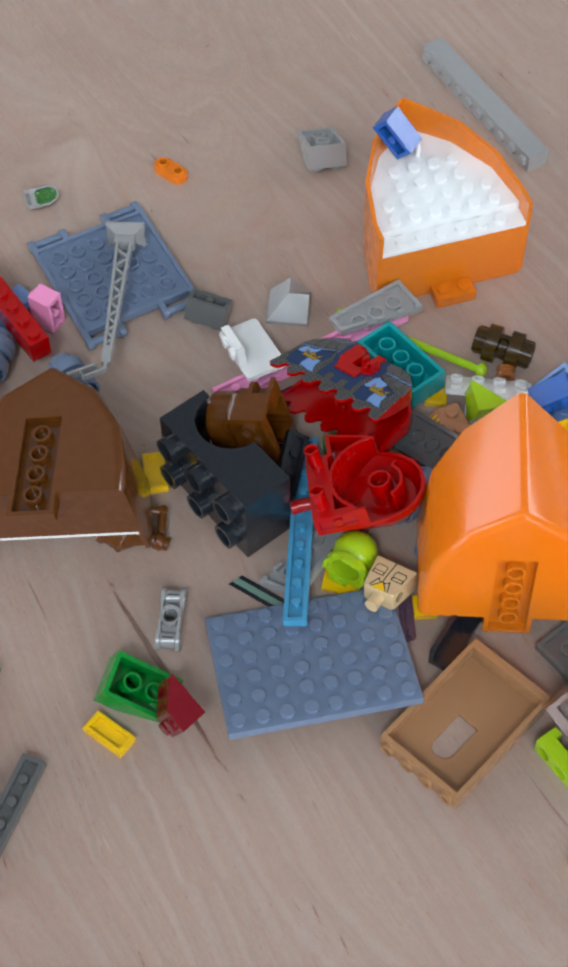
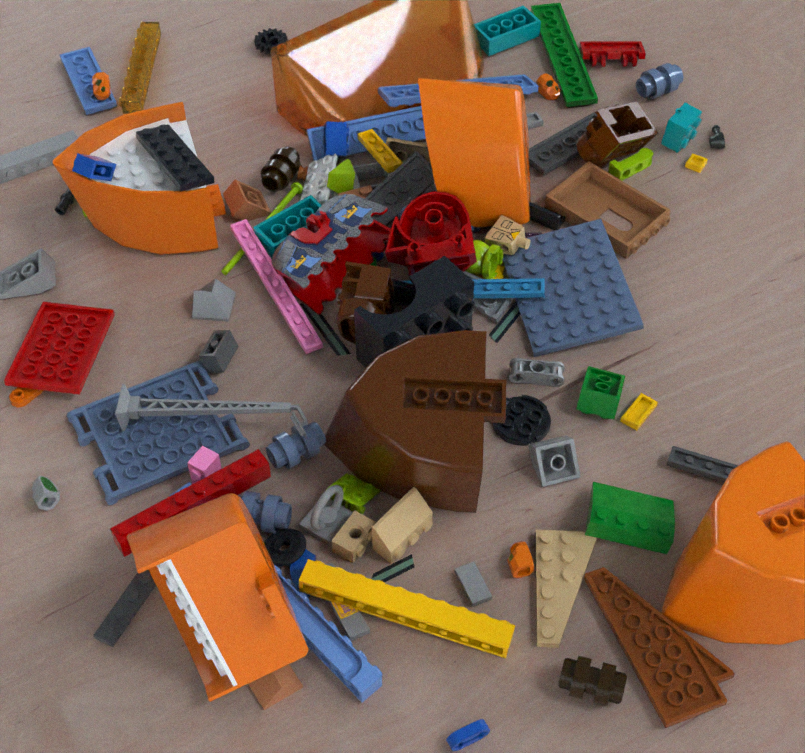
camera: 90 degrees left, 5 degrees down
dark red slope [156,674,205,737] -> none
white bracket [219,318,286,381] -> none
light grey wing [329,279,423,336] -> none
none -> red plate [4,302,115,395]
none -> black plate [136,124,214,191]
none -> nougat slope [223,179,271,221]
none -> black tile [492,395,551,446]
none -> light grey slope [528,435,581,487]

